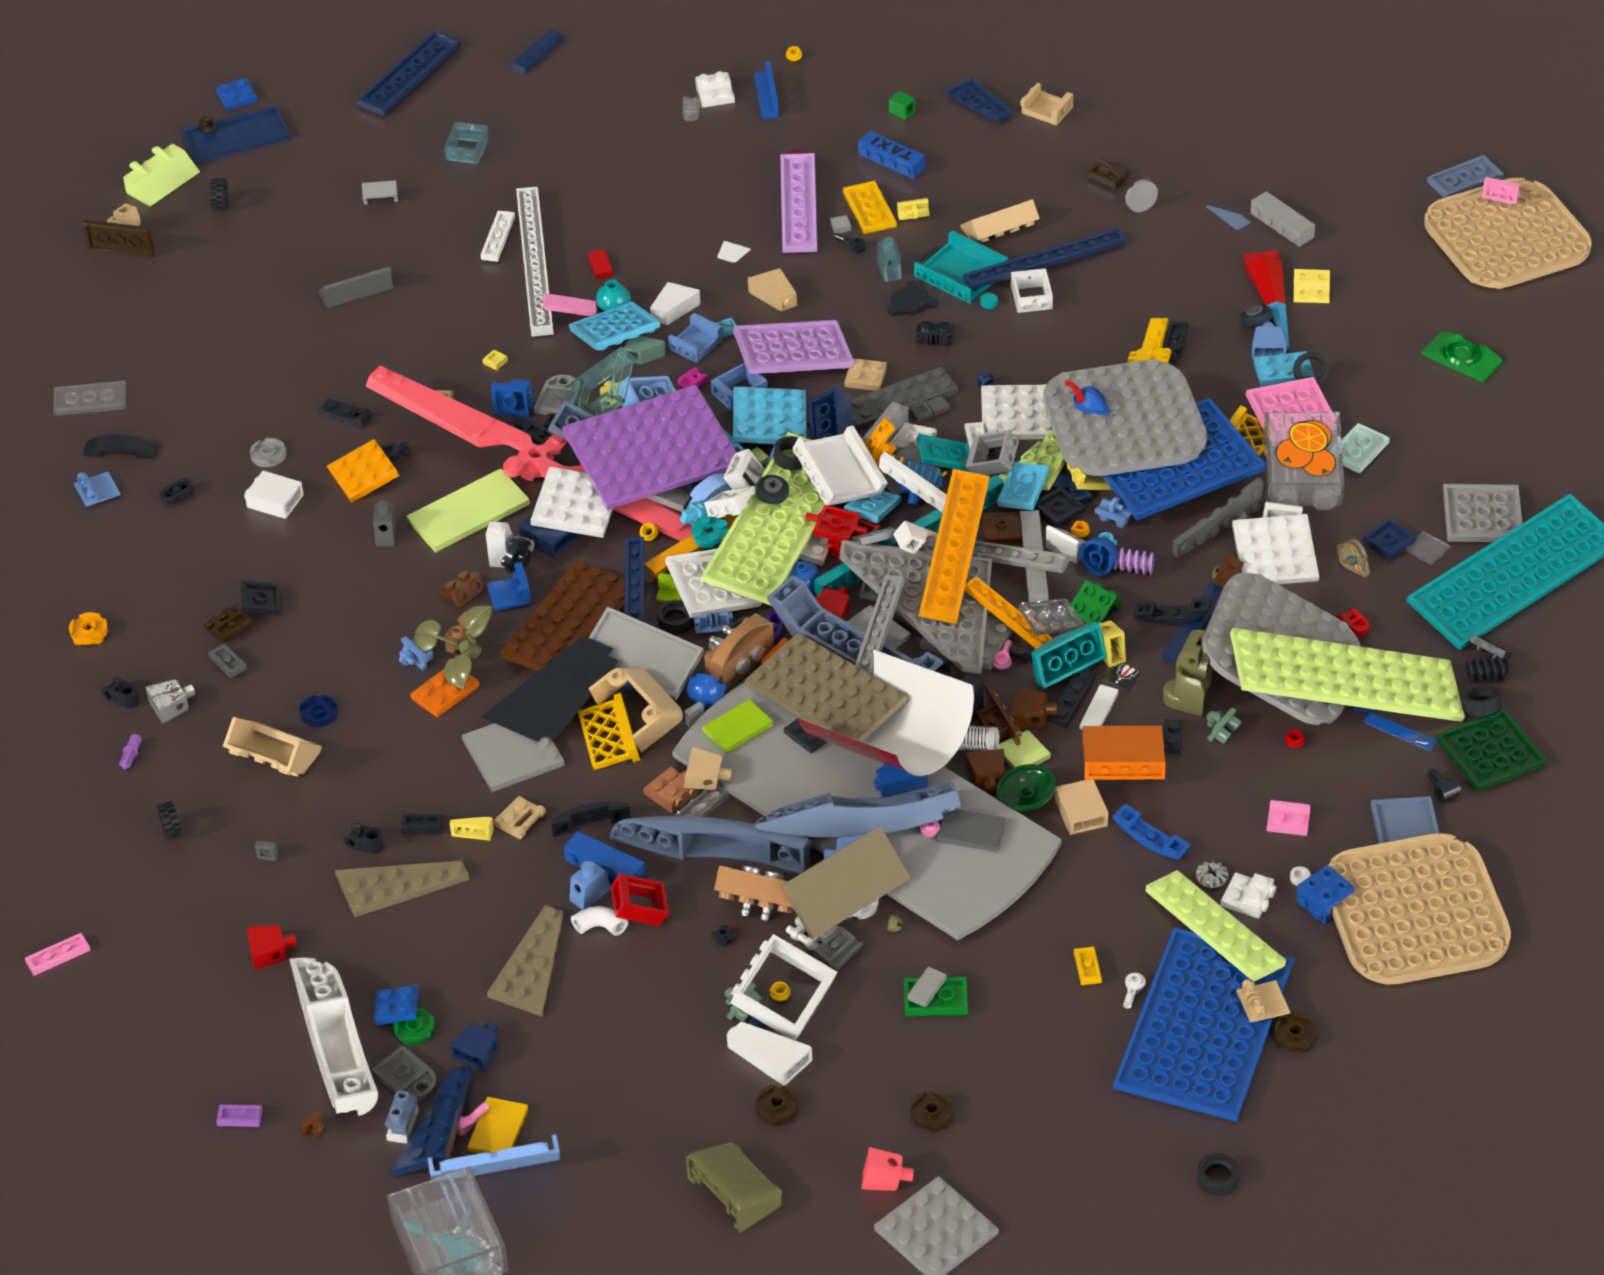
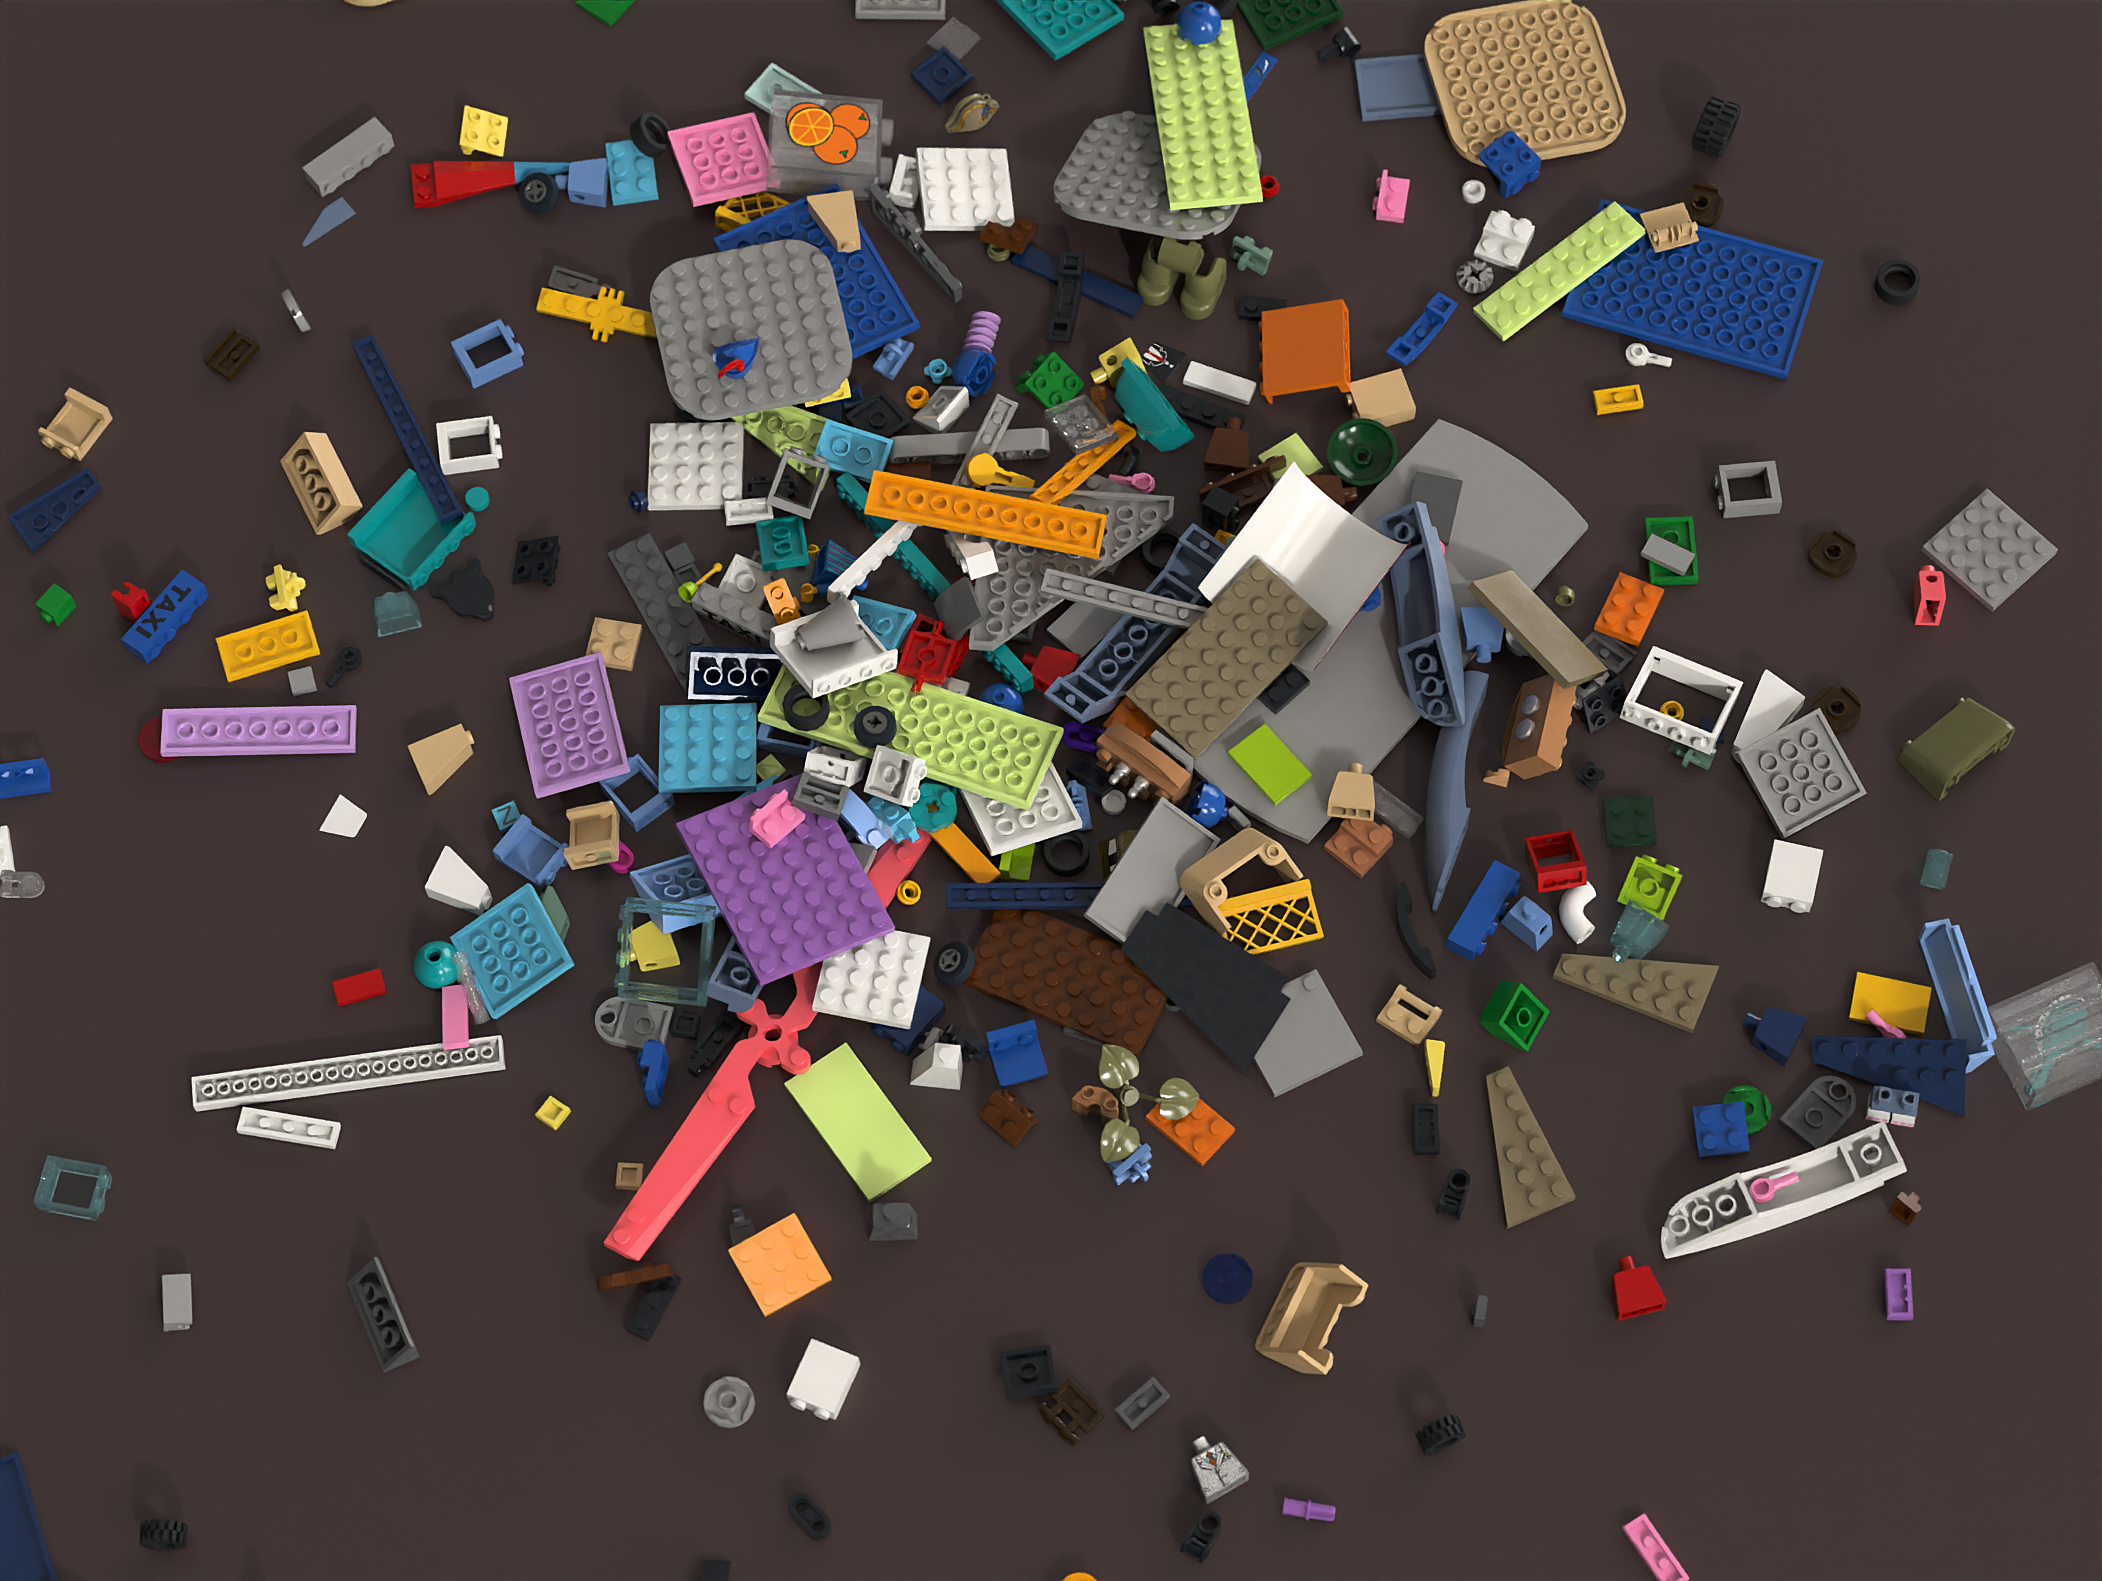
camera: 90 degrees left, 20 degrees up
red plate [1337,608,1369,636] -> none
none -> red hinge [110,582,152,624]
none -> medium blue window [451,319,524,389]
none -> clear pin [451,951,491,1025]
none -> tan panel [564,801,620,870]
none -> reddish brown piece [595,1262,673,1292]
none -> lime hinge [678,563,722,603]
none -> bright pink bracket [749,790,805,849]
none -> dark grey plate [791,771,850,821]
none -> light grey cone [796,594,866,652]
none -> tan slope [807,190,861,253]
none -> black wheel [934,941,976,986]
none -> yellow piece [965,452,1035,488]
none -> light grey plate [1151,730,1194,780]
none -> blue cylinder [1177,1,1222,45]
none -> green slope [1478,981,1550,1052]
none -> black hinge [1579,675,1627,734]
none -> orange plate [1594,572,1665,647]
none -> clear green plate [1603,796,1657,847]
none -> clear light blue torso [1610,900,1669,962]
none -> lime plate [1617,854,1683,921]
none -> black tyre [1692,95,1741,159]
none -> light grey window [1713,461,1782,518]
none -> light grey plate [1735,708,1867,839]
none -> bright pink plate [1749,1171,1800,1203]
none -> white brick [1761,839,1823,913]
none -> clear light blue bracket [1920,849,1953,890]

